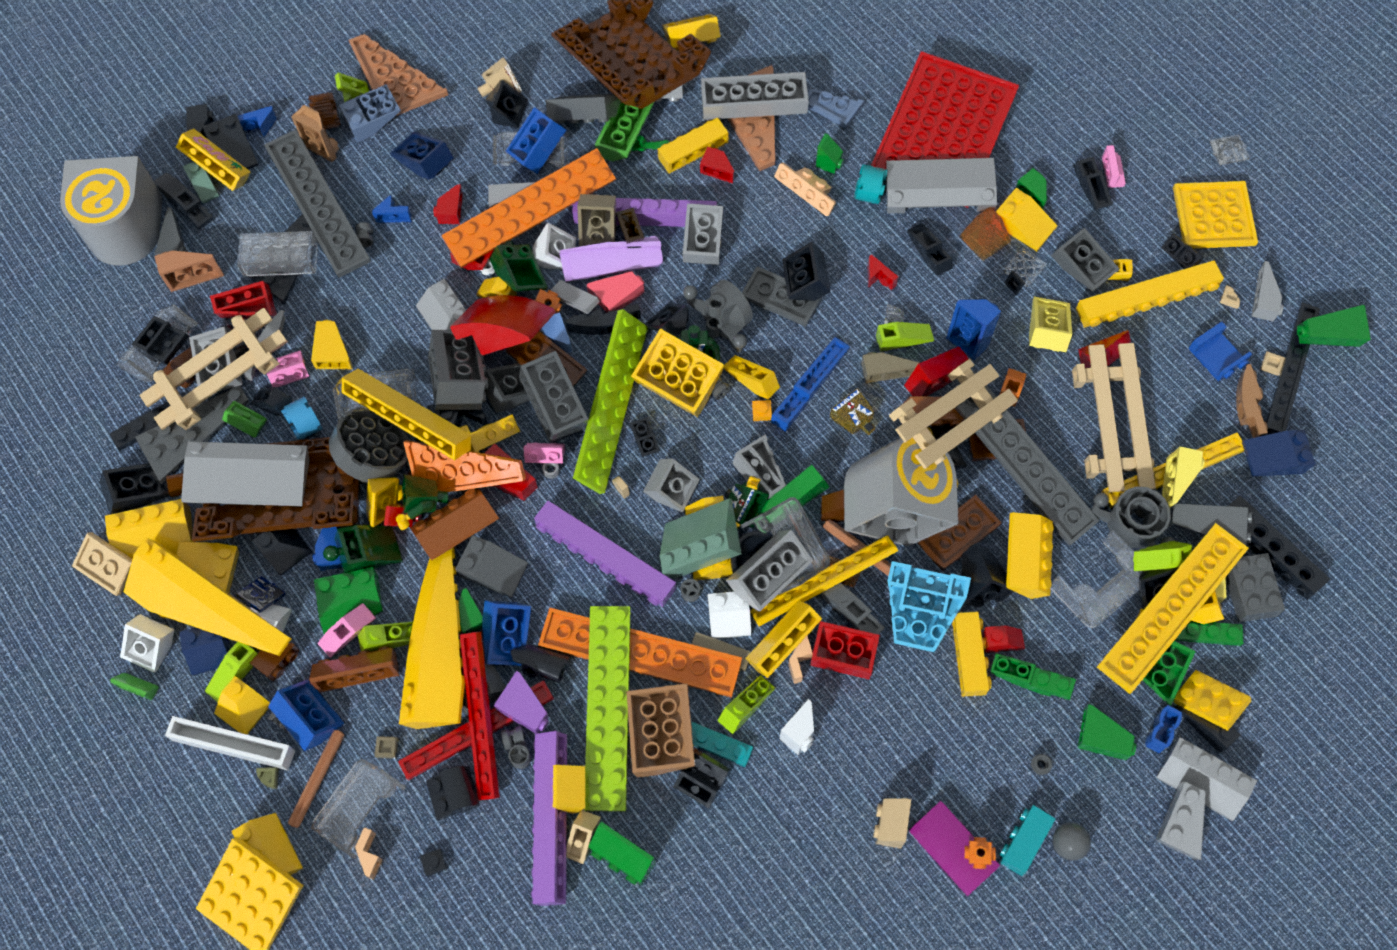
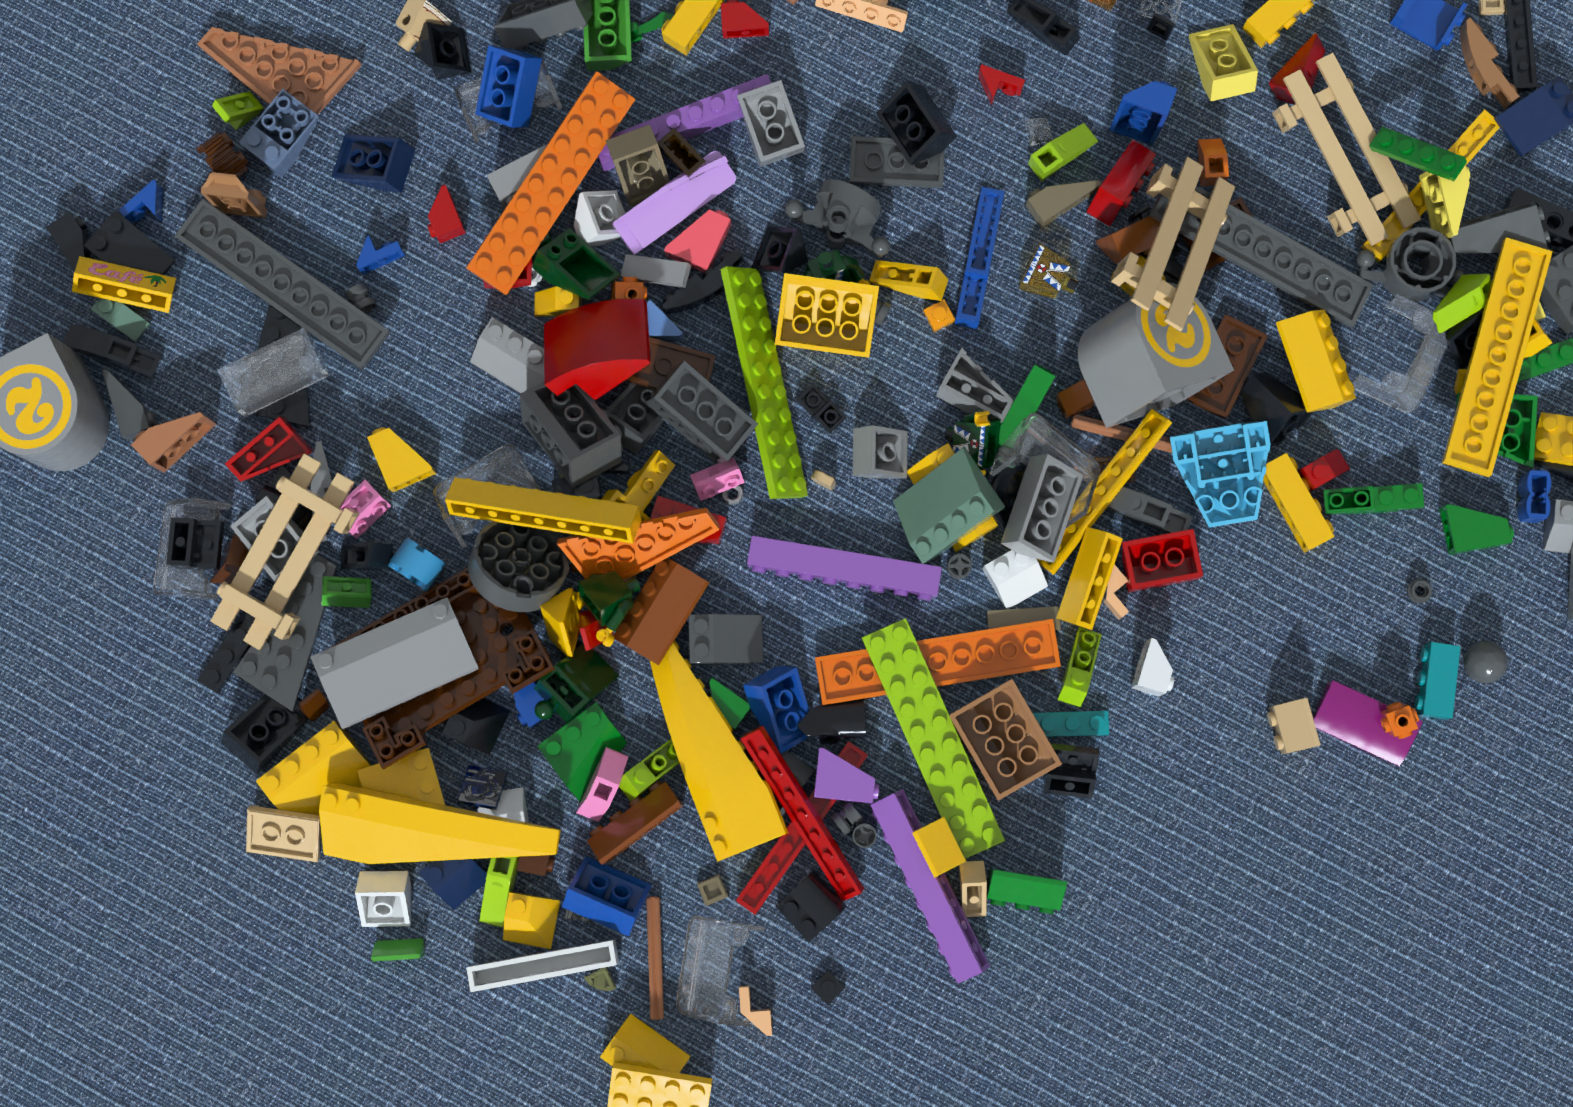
camera: 20 degrees left, 15 degrees up
none -> green plate [1369,126,1467,182]

